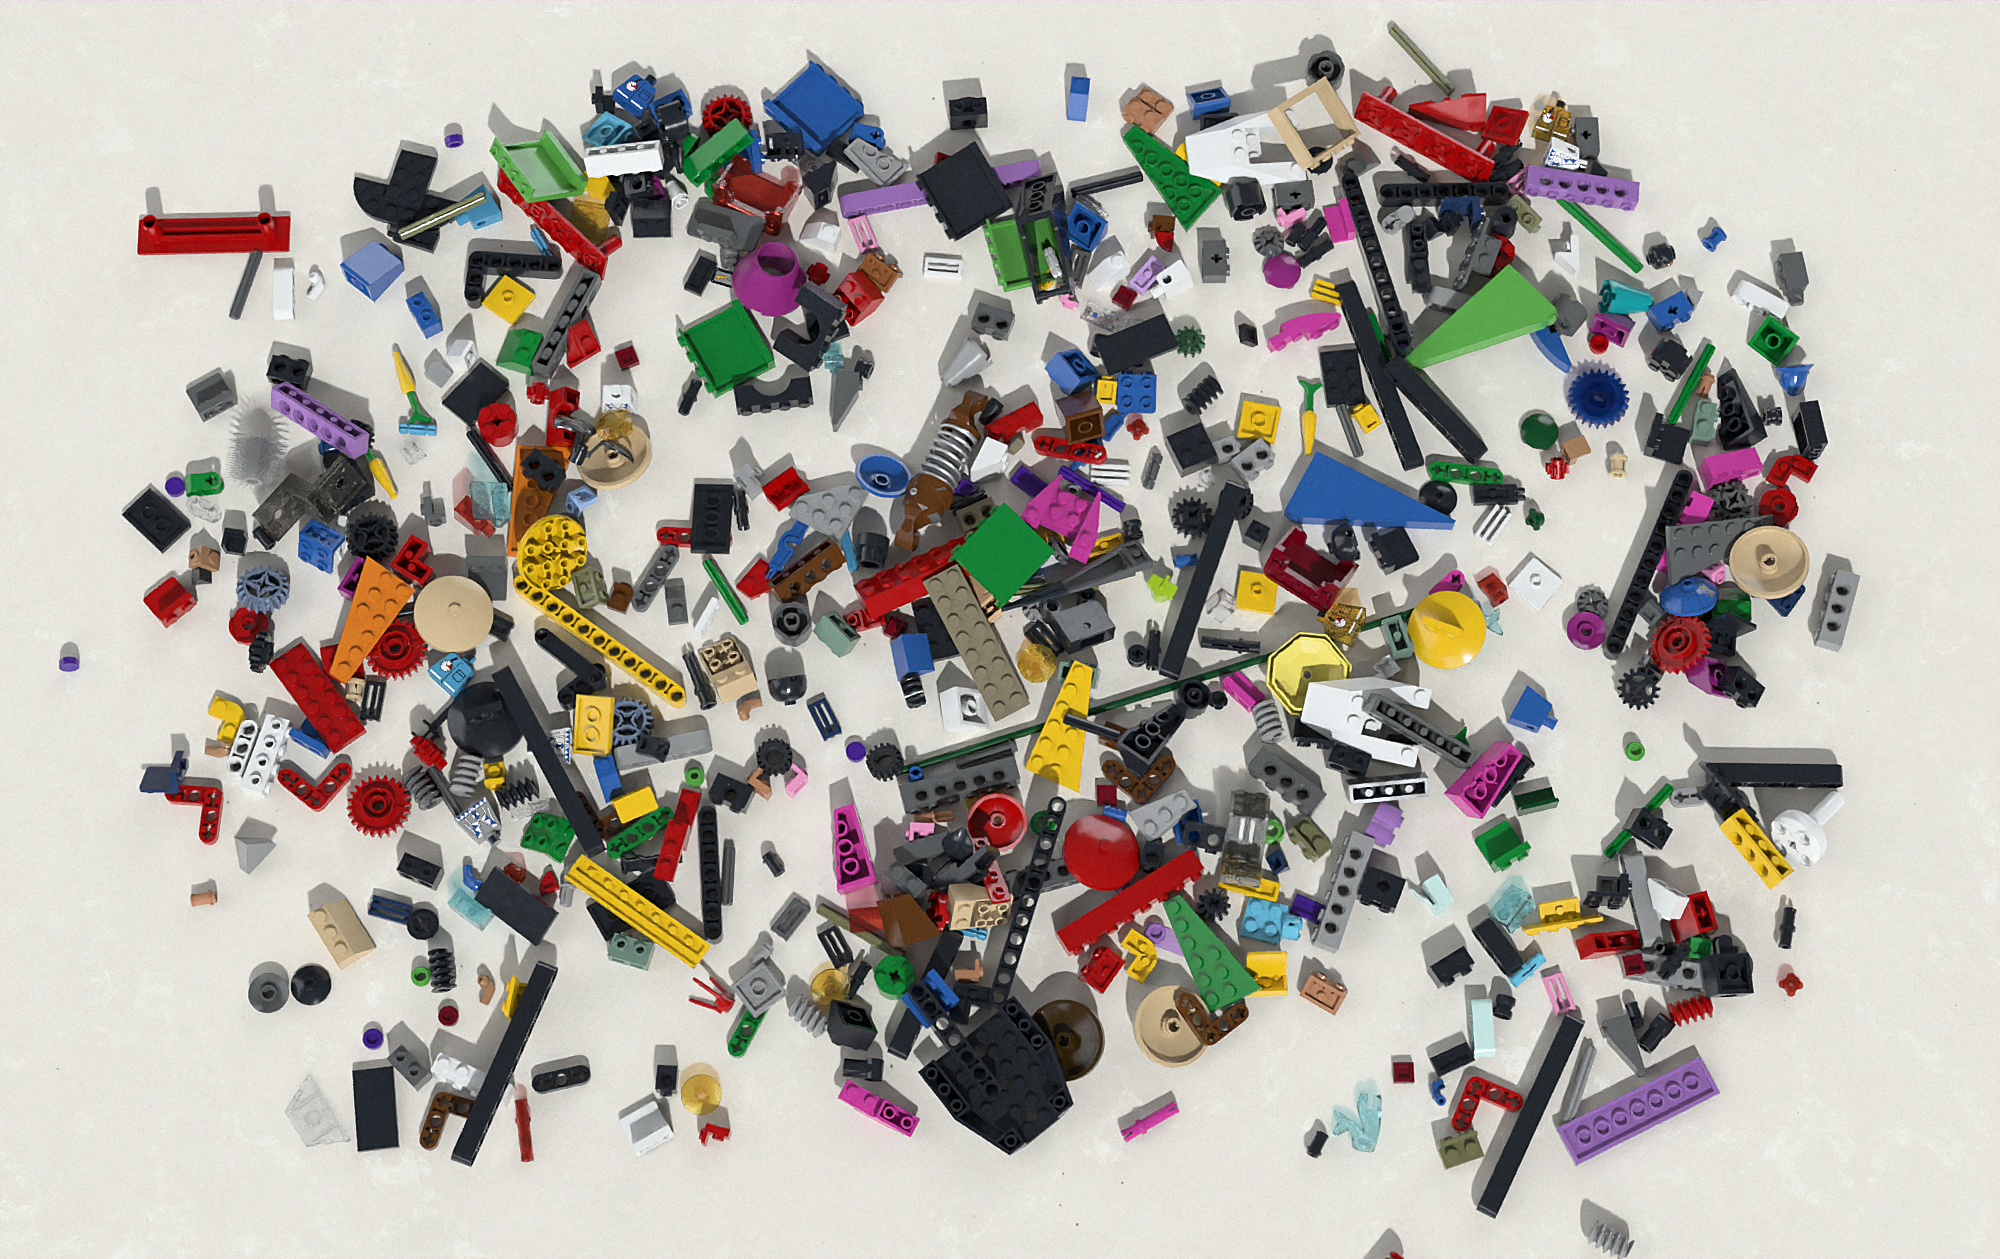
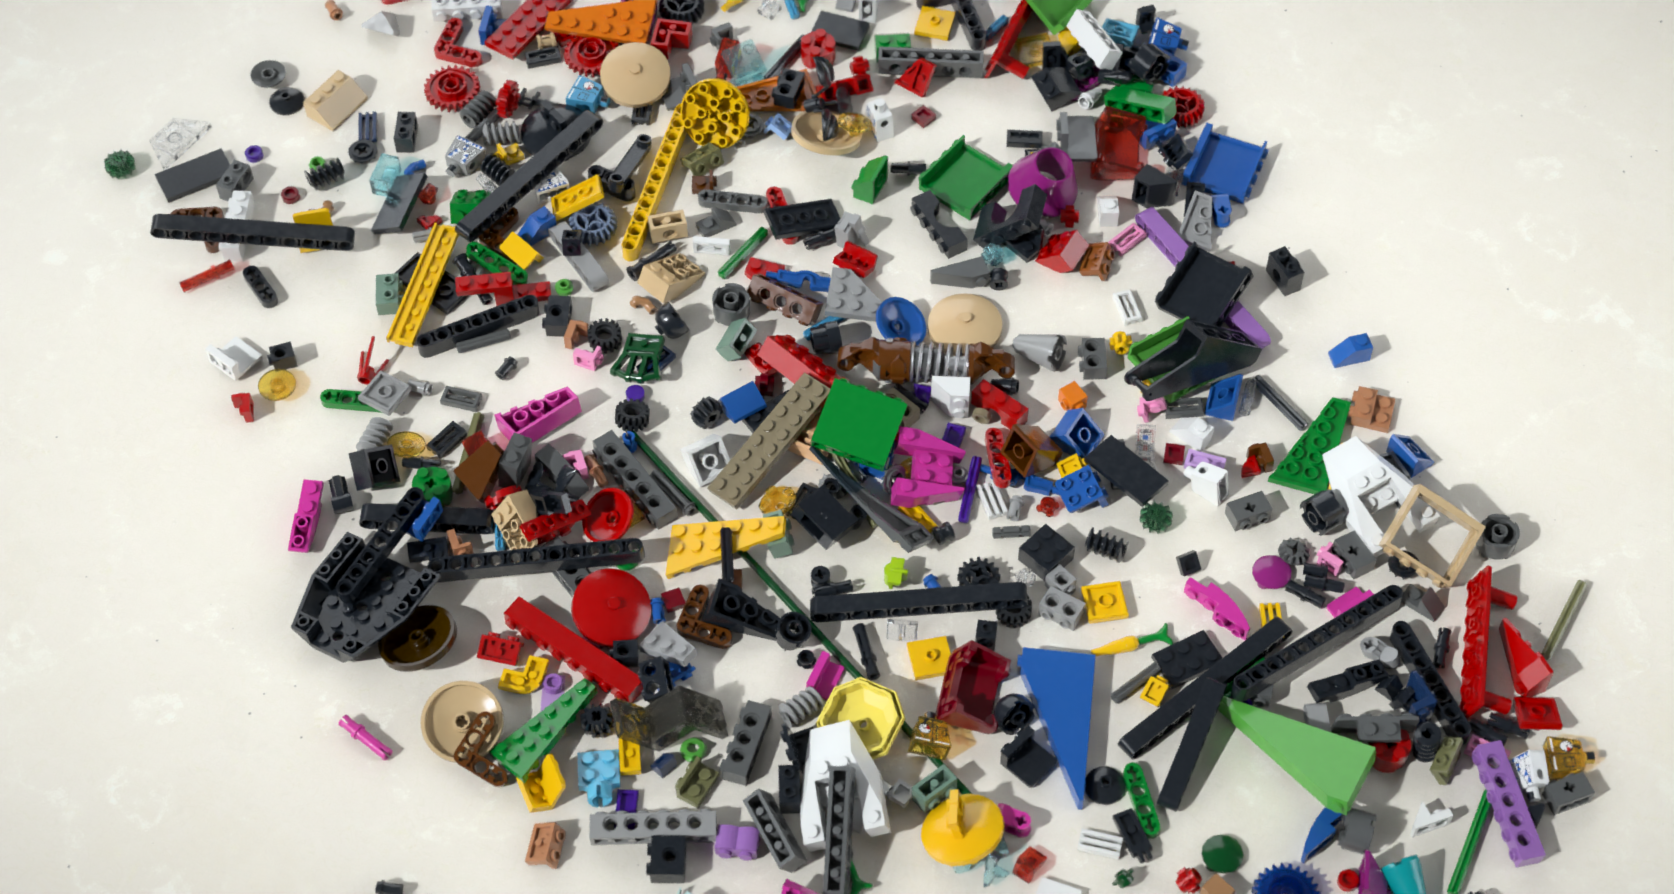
camera: 70 degrees right, 15 degrees down
none -> clear green gear [104,149,135,180]
none -> dark green plate [610,333,665,384]
none -> tan brick [648,210,688,244]
none -> green slope [852,155,888,205]
none -> tan dish [928,294,1002,356]
none -> light grey pin [1006,495,1024,521]
none -> orange brick [1058,381,1088,411]
none -> yellow gear [1109,331,1132,355]

